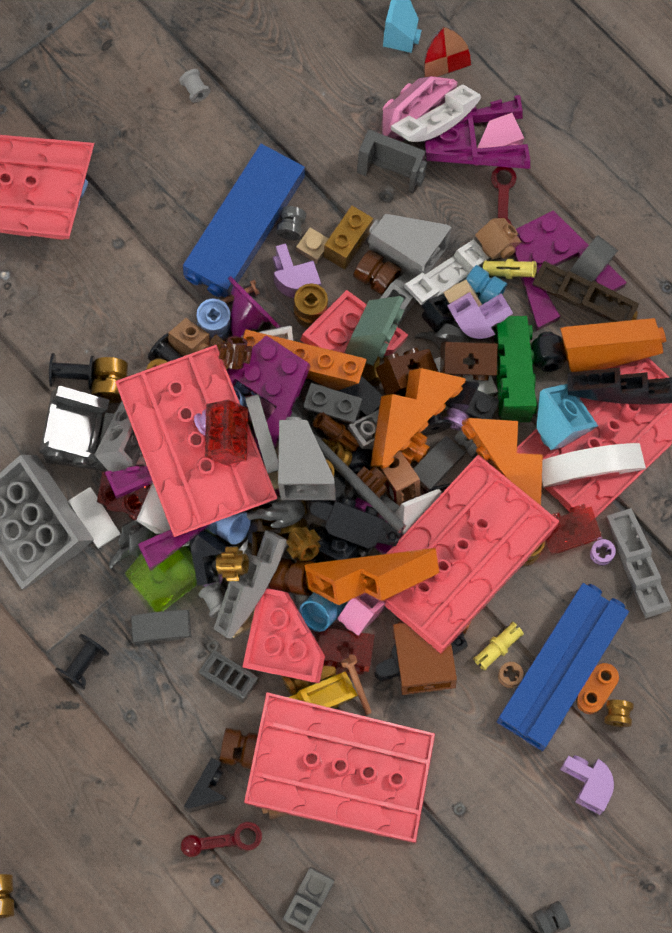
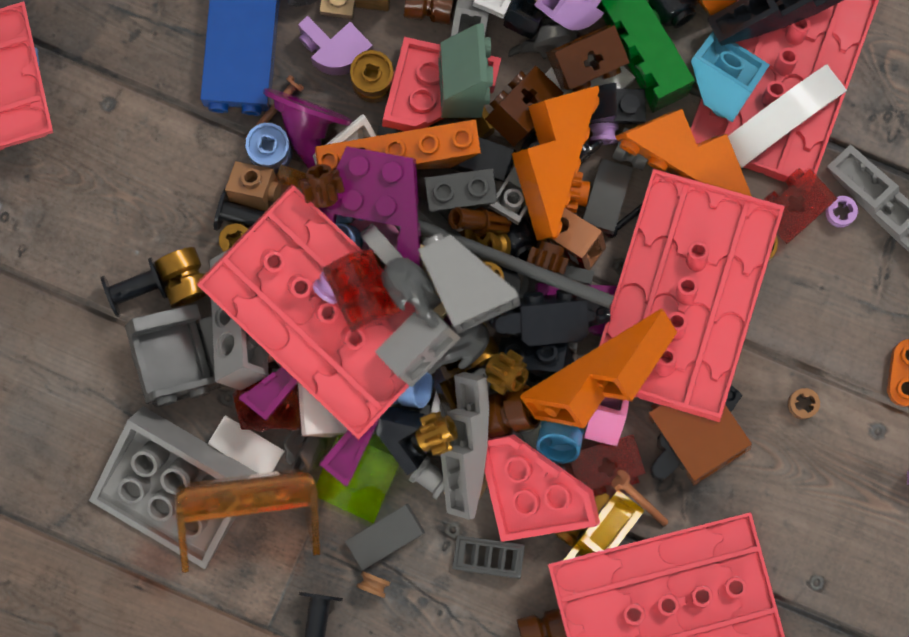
camera: 20 degrees left, 10 degrees up
white slope [395,489,442,534] -> none
light yellow pin [473,622,524,671] -> none
blue brick [496,583,629,752] -> none
none -> clear orange windscreen [173,469,320,573]
none -> medium nougat bush [357,571,391,598]
none -> light grey hinge [375,305,461,388]
none -> dark grey piece [381,258,439,328]

